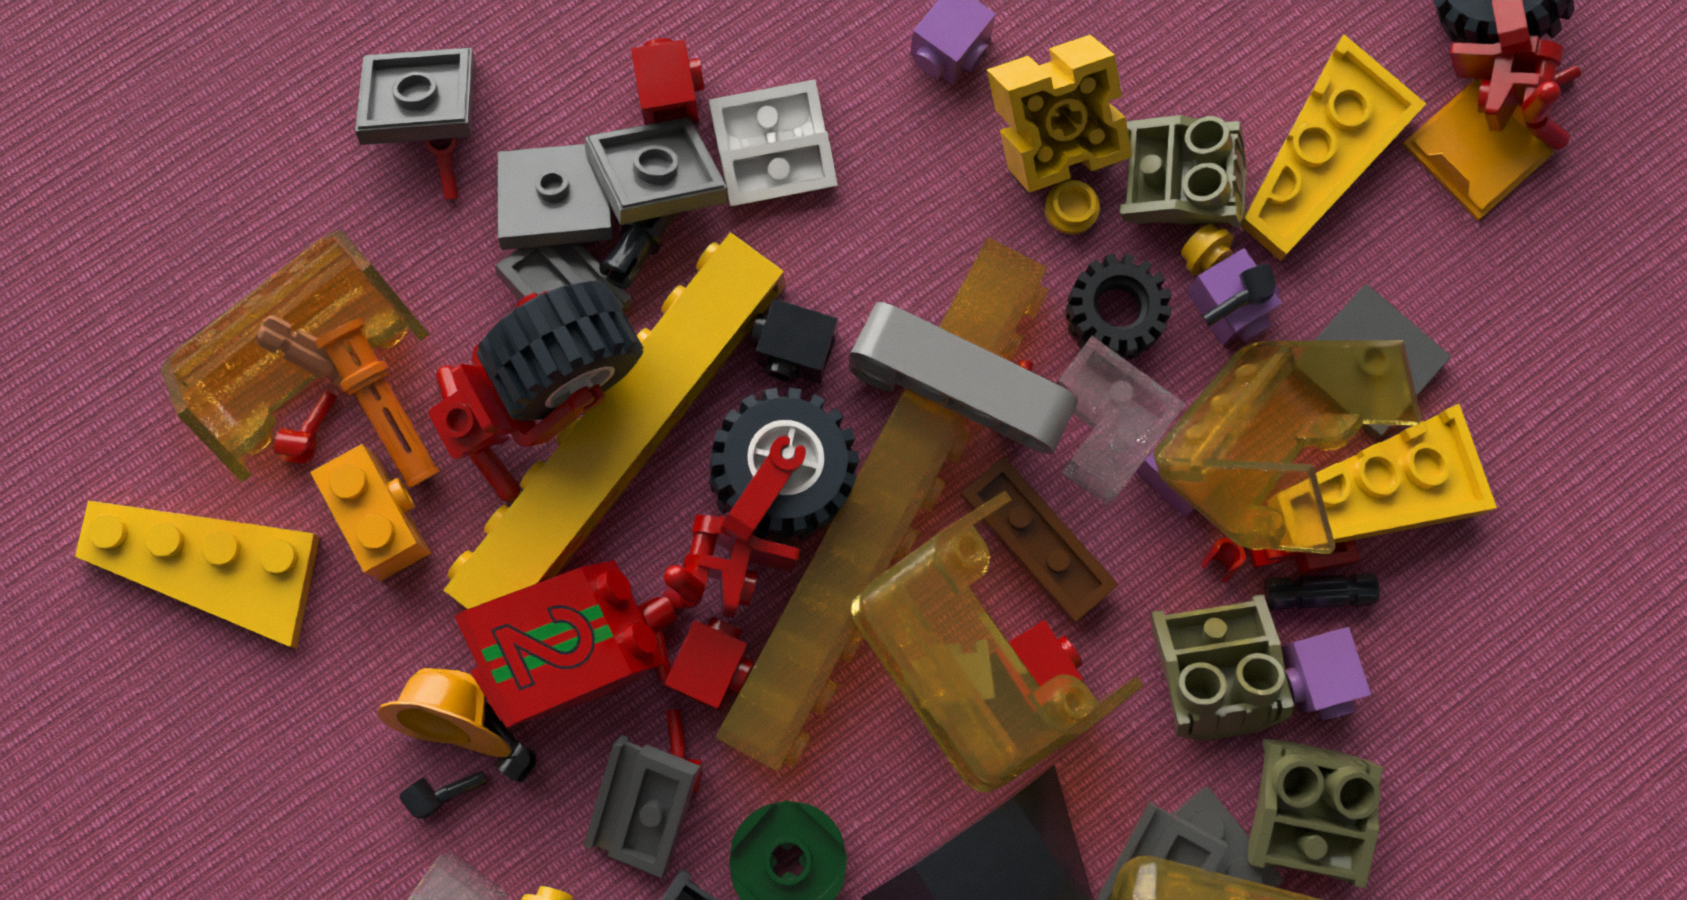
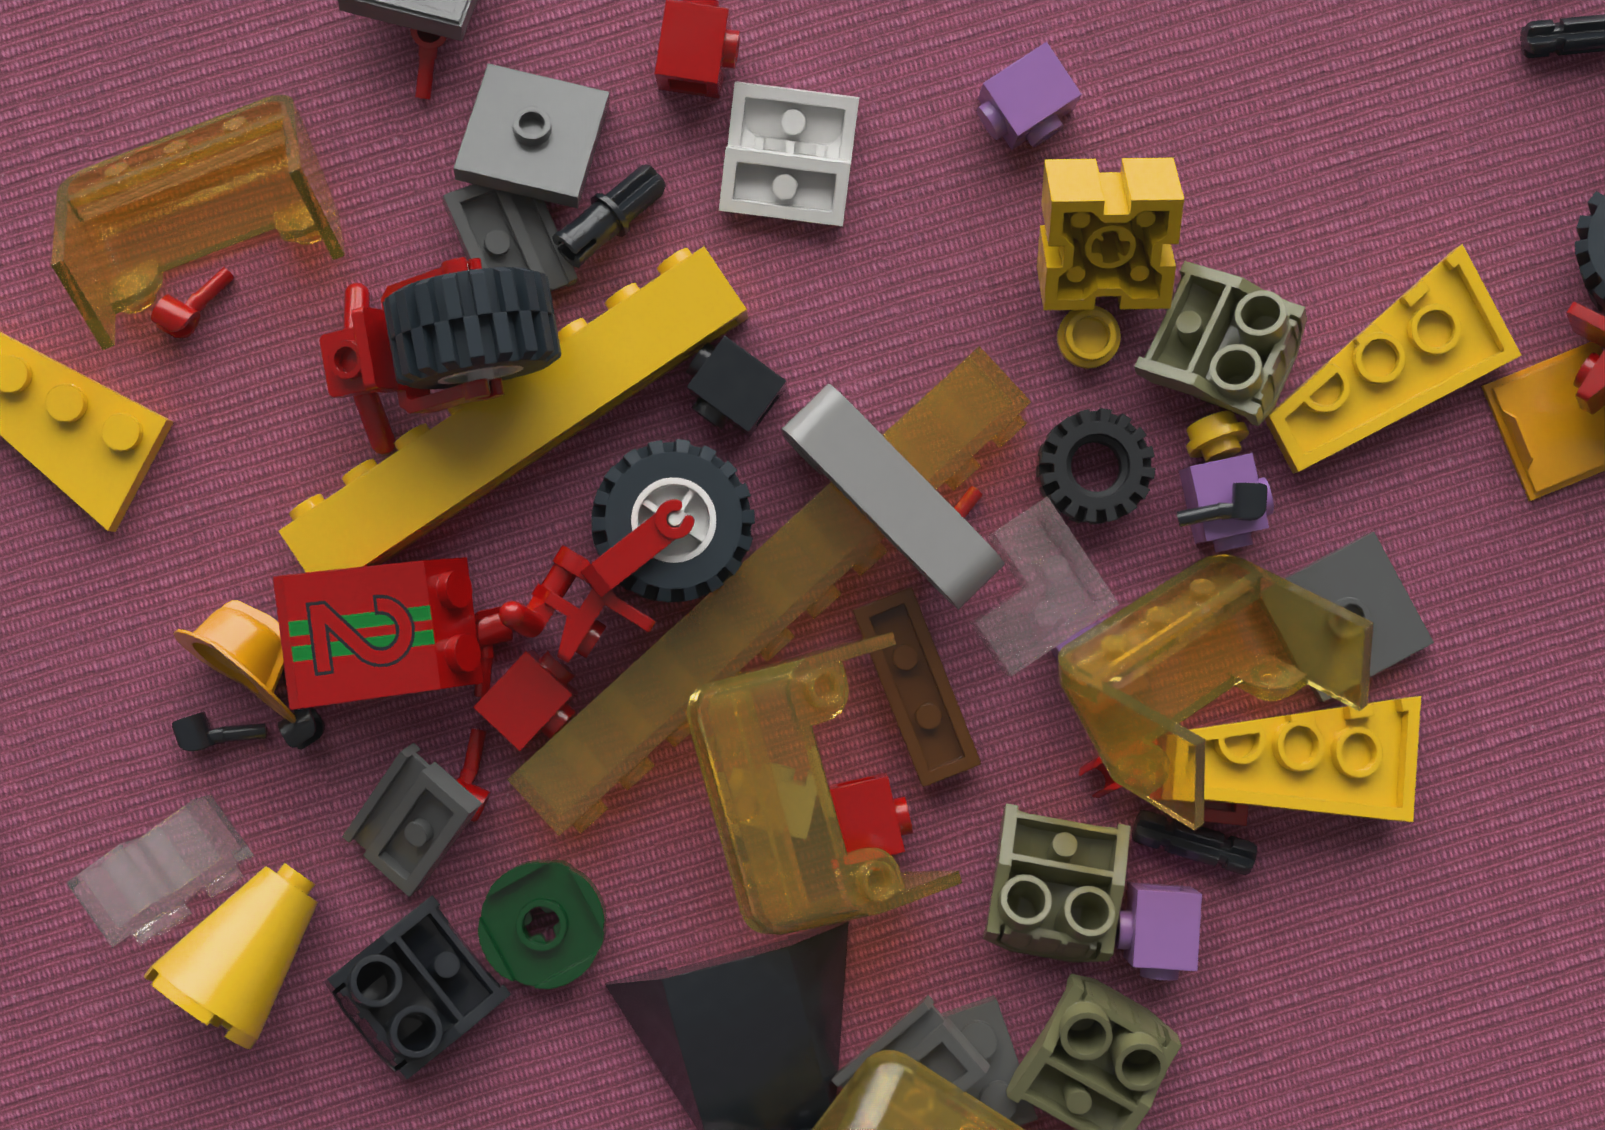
camera: 20 degrees right, 10 degrees up
nougat axle [255,315,360,388] -> none
light orange brick [310,444,431,581] -> none
orange pin [314,318,440,488] -> none
dark grey plate [585,117,728,225] -> none

